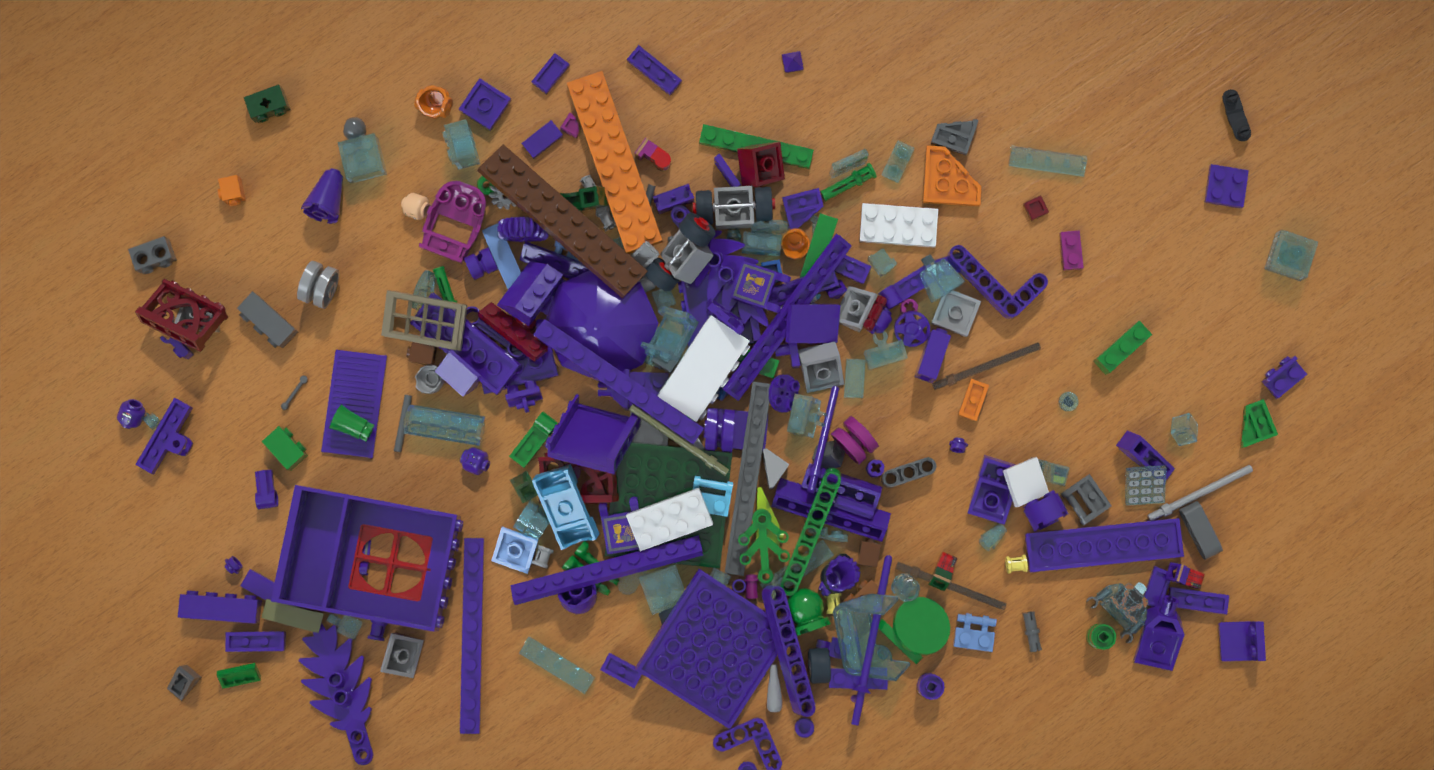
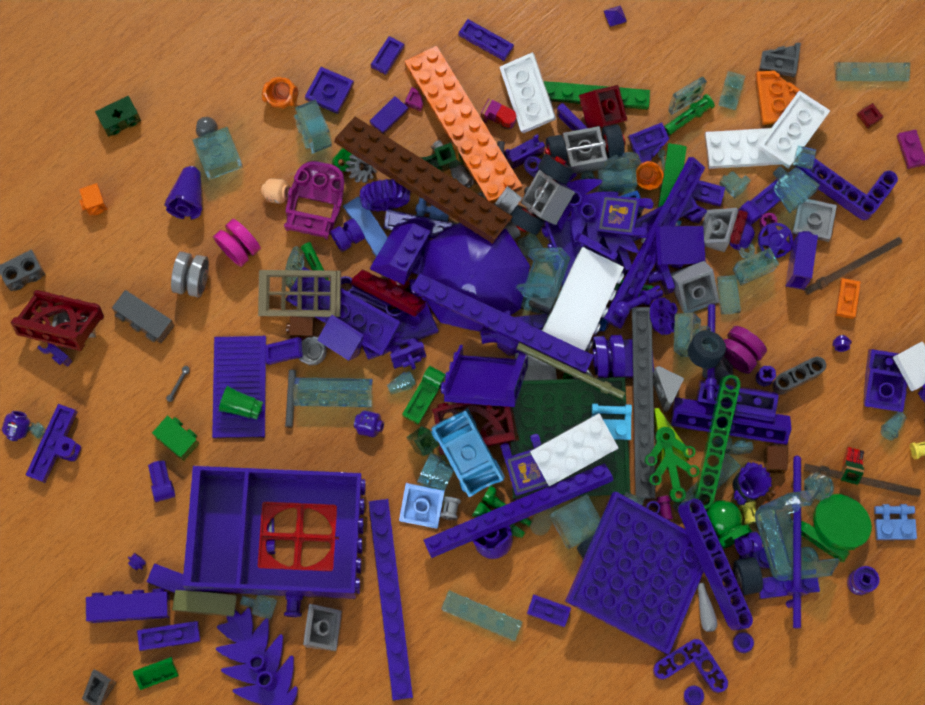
camera: 10 degrees left, 10 degrees down
none -> dark pink wheel [213,219,261,267]
none -> dark purple tile [265,337,303,365]
none -> clear light blue cone [387,371,417,395]
none -> white plate [500,52,556,133]
none -> dark purple pin [615,285,663,316]
none -> black wheel [687,330,726,369]
none -> dark purple wheel [735,532,762,556]
none -> white plate [758,91,830,169]
none -> clear light blue plate [793,145,816,169]

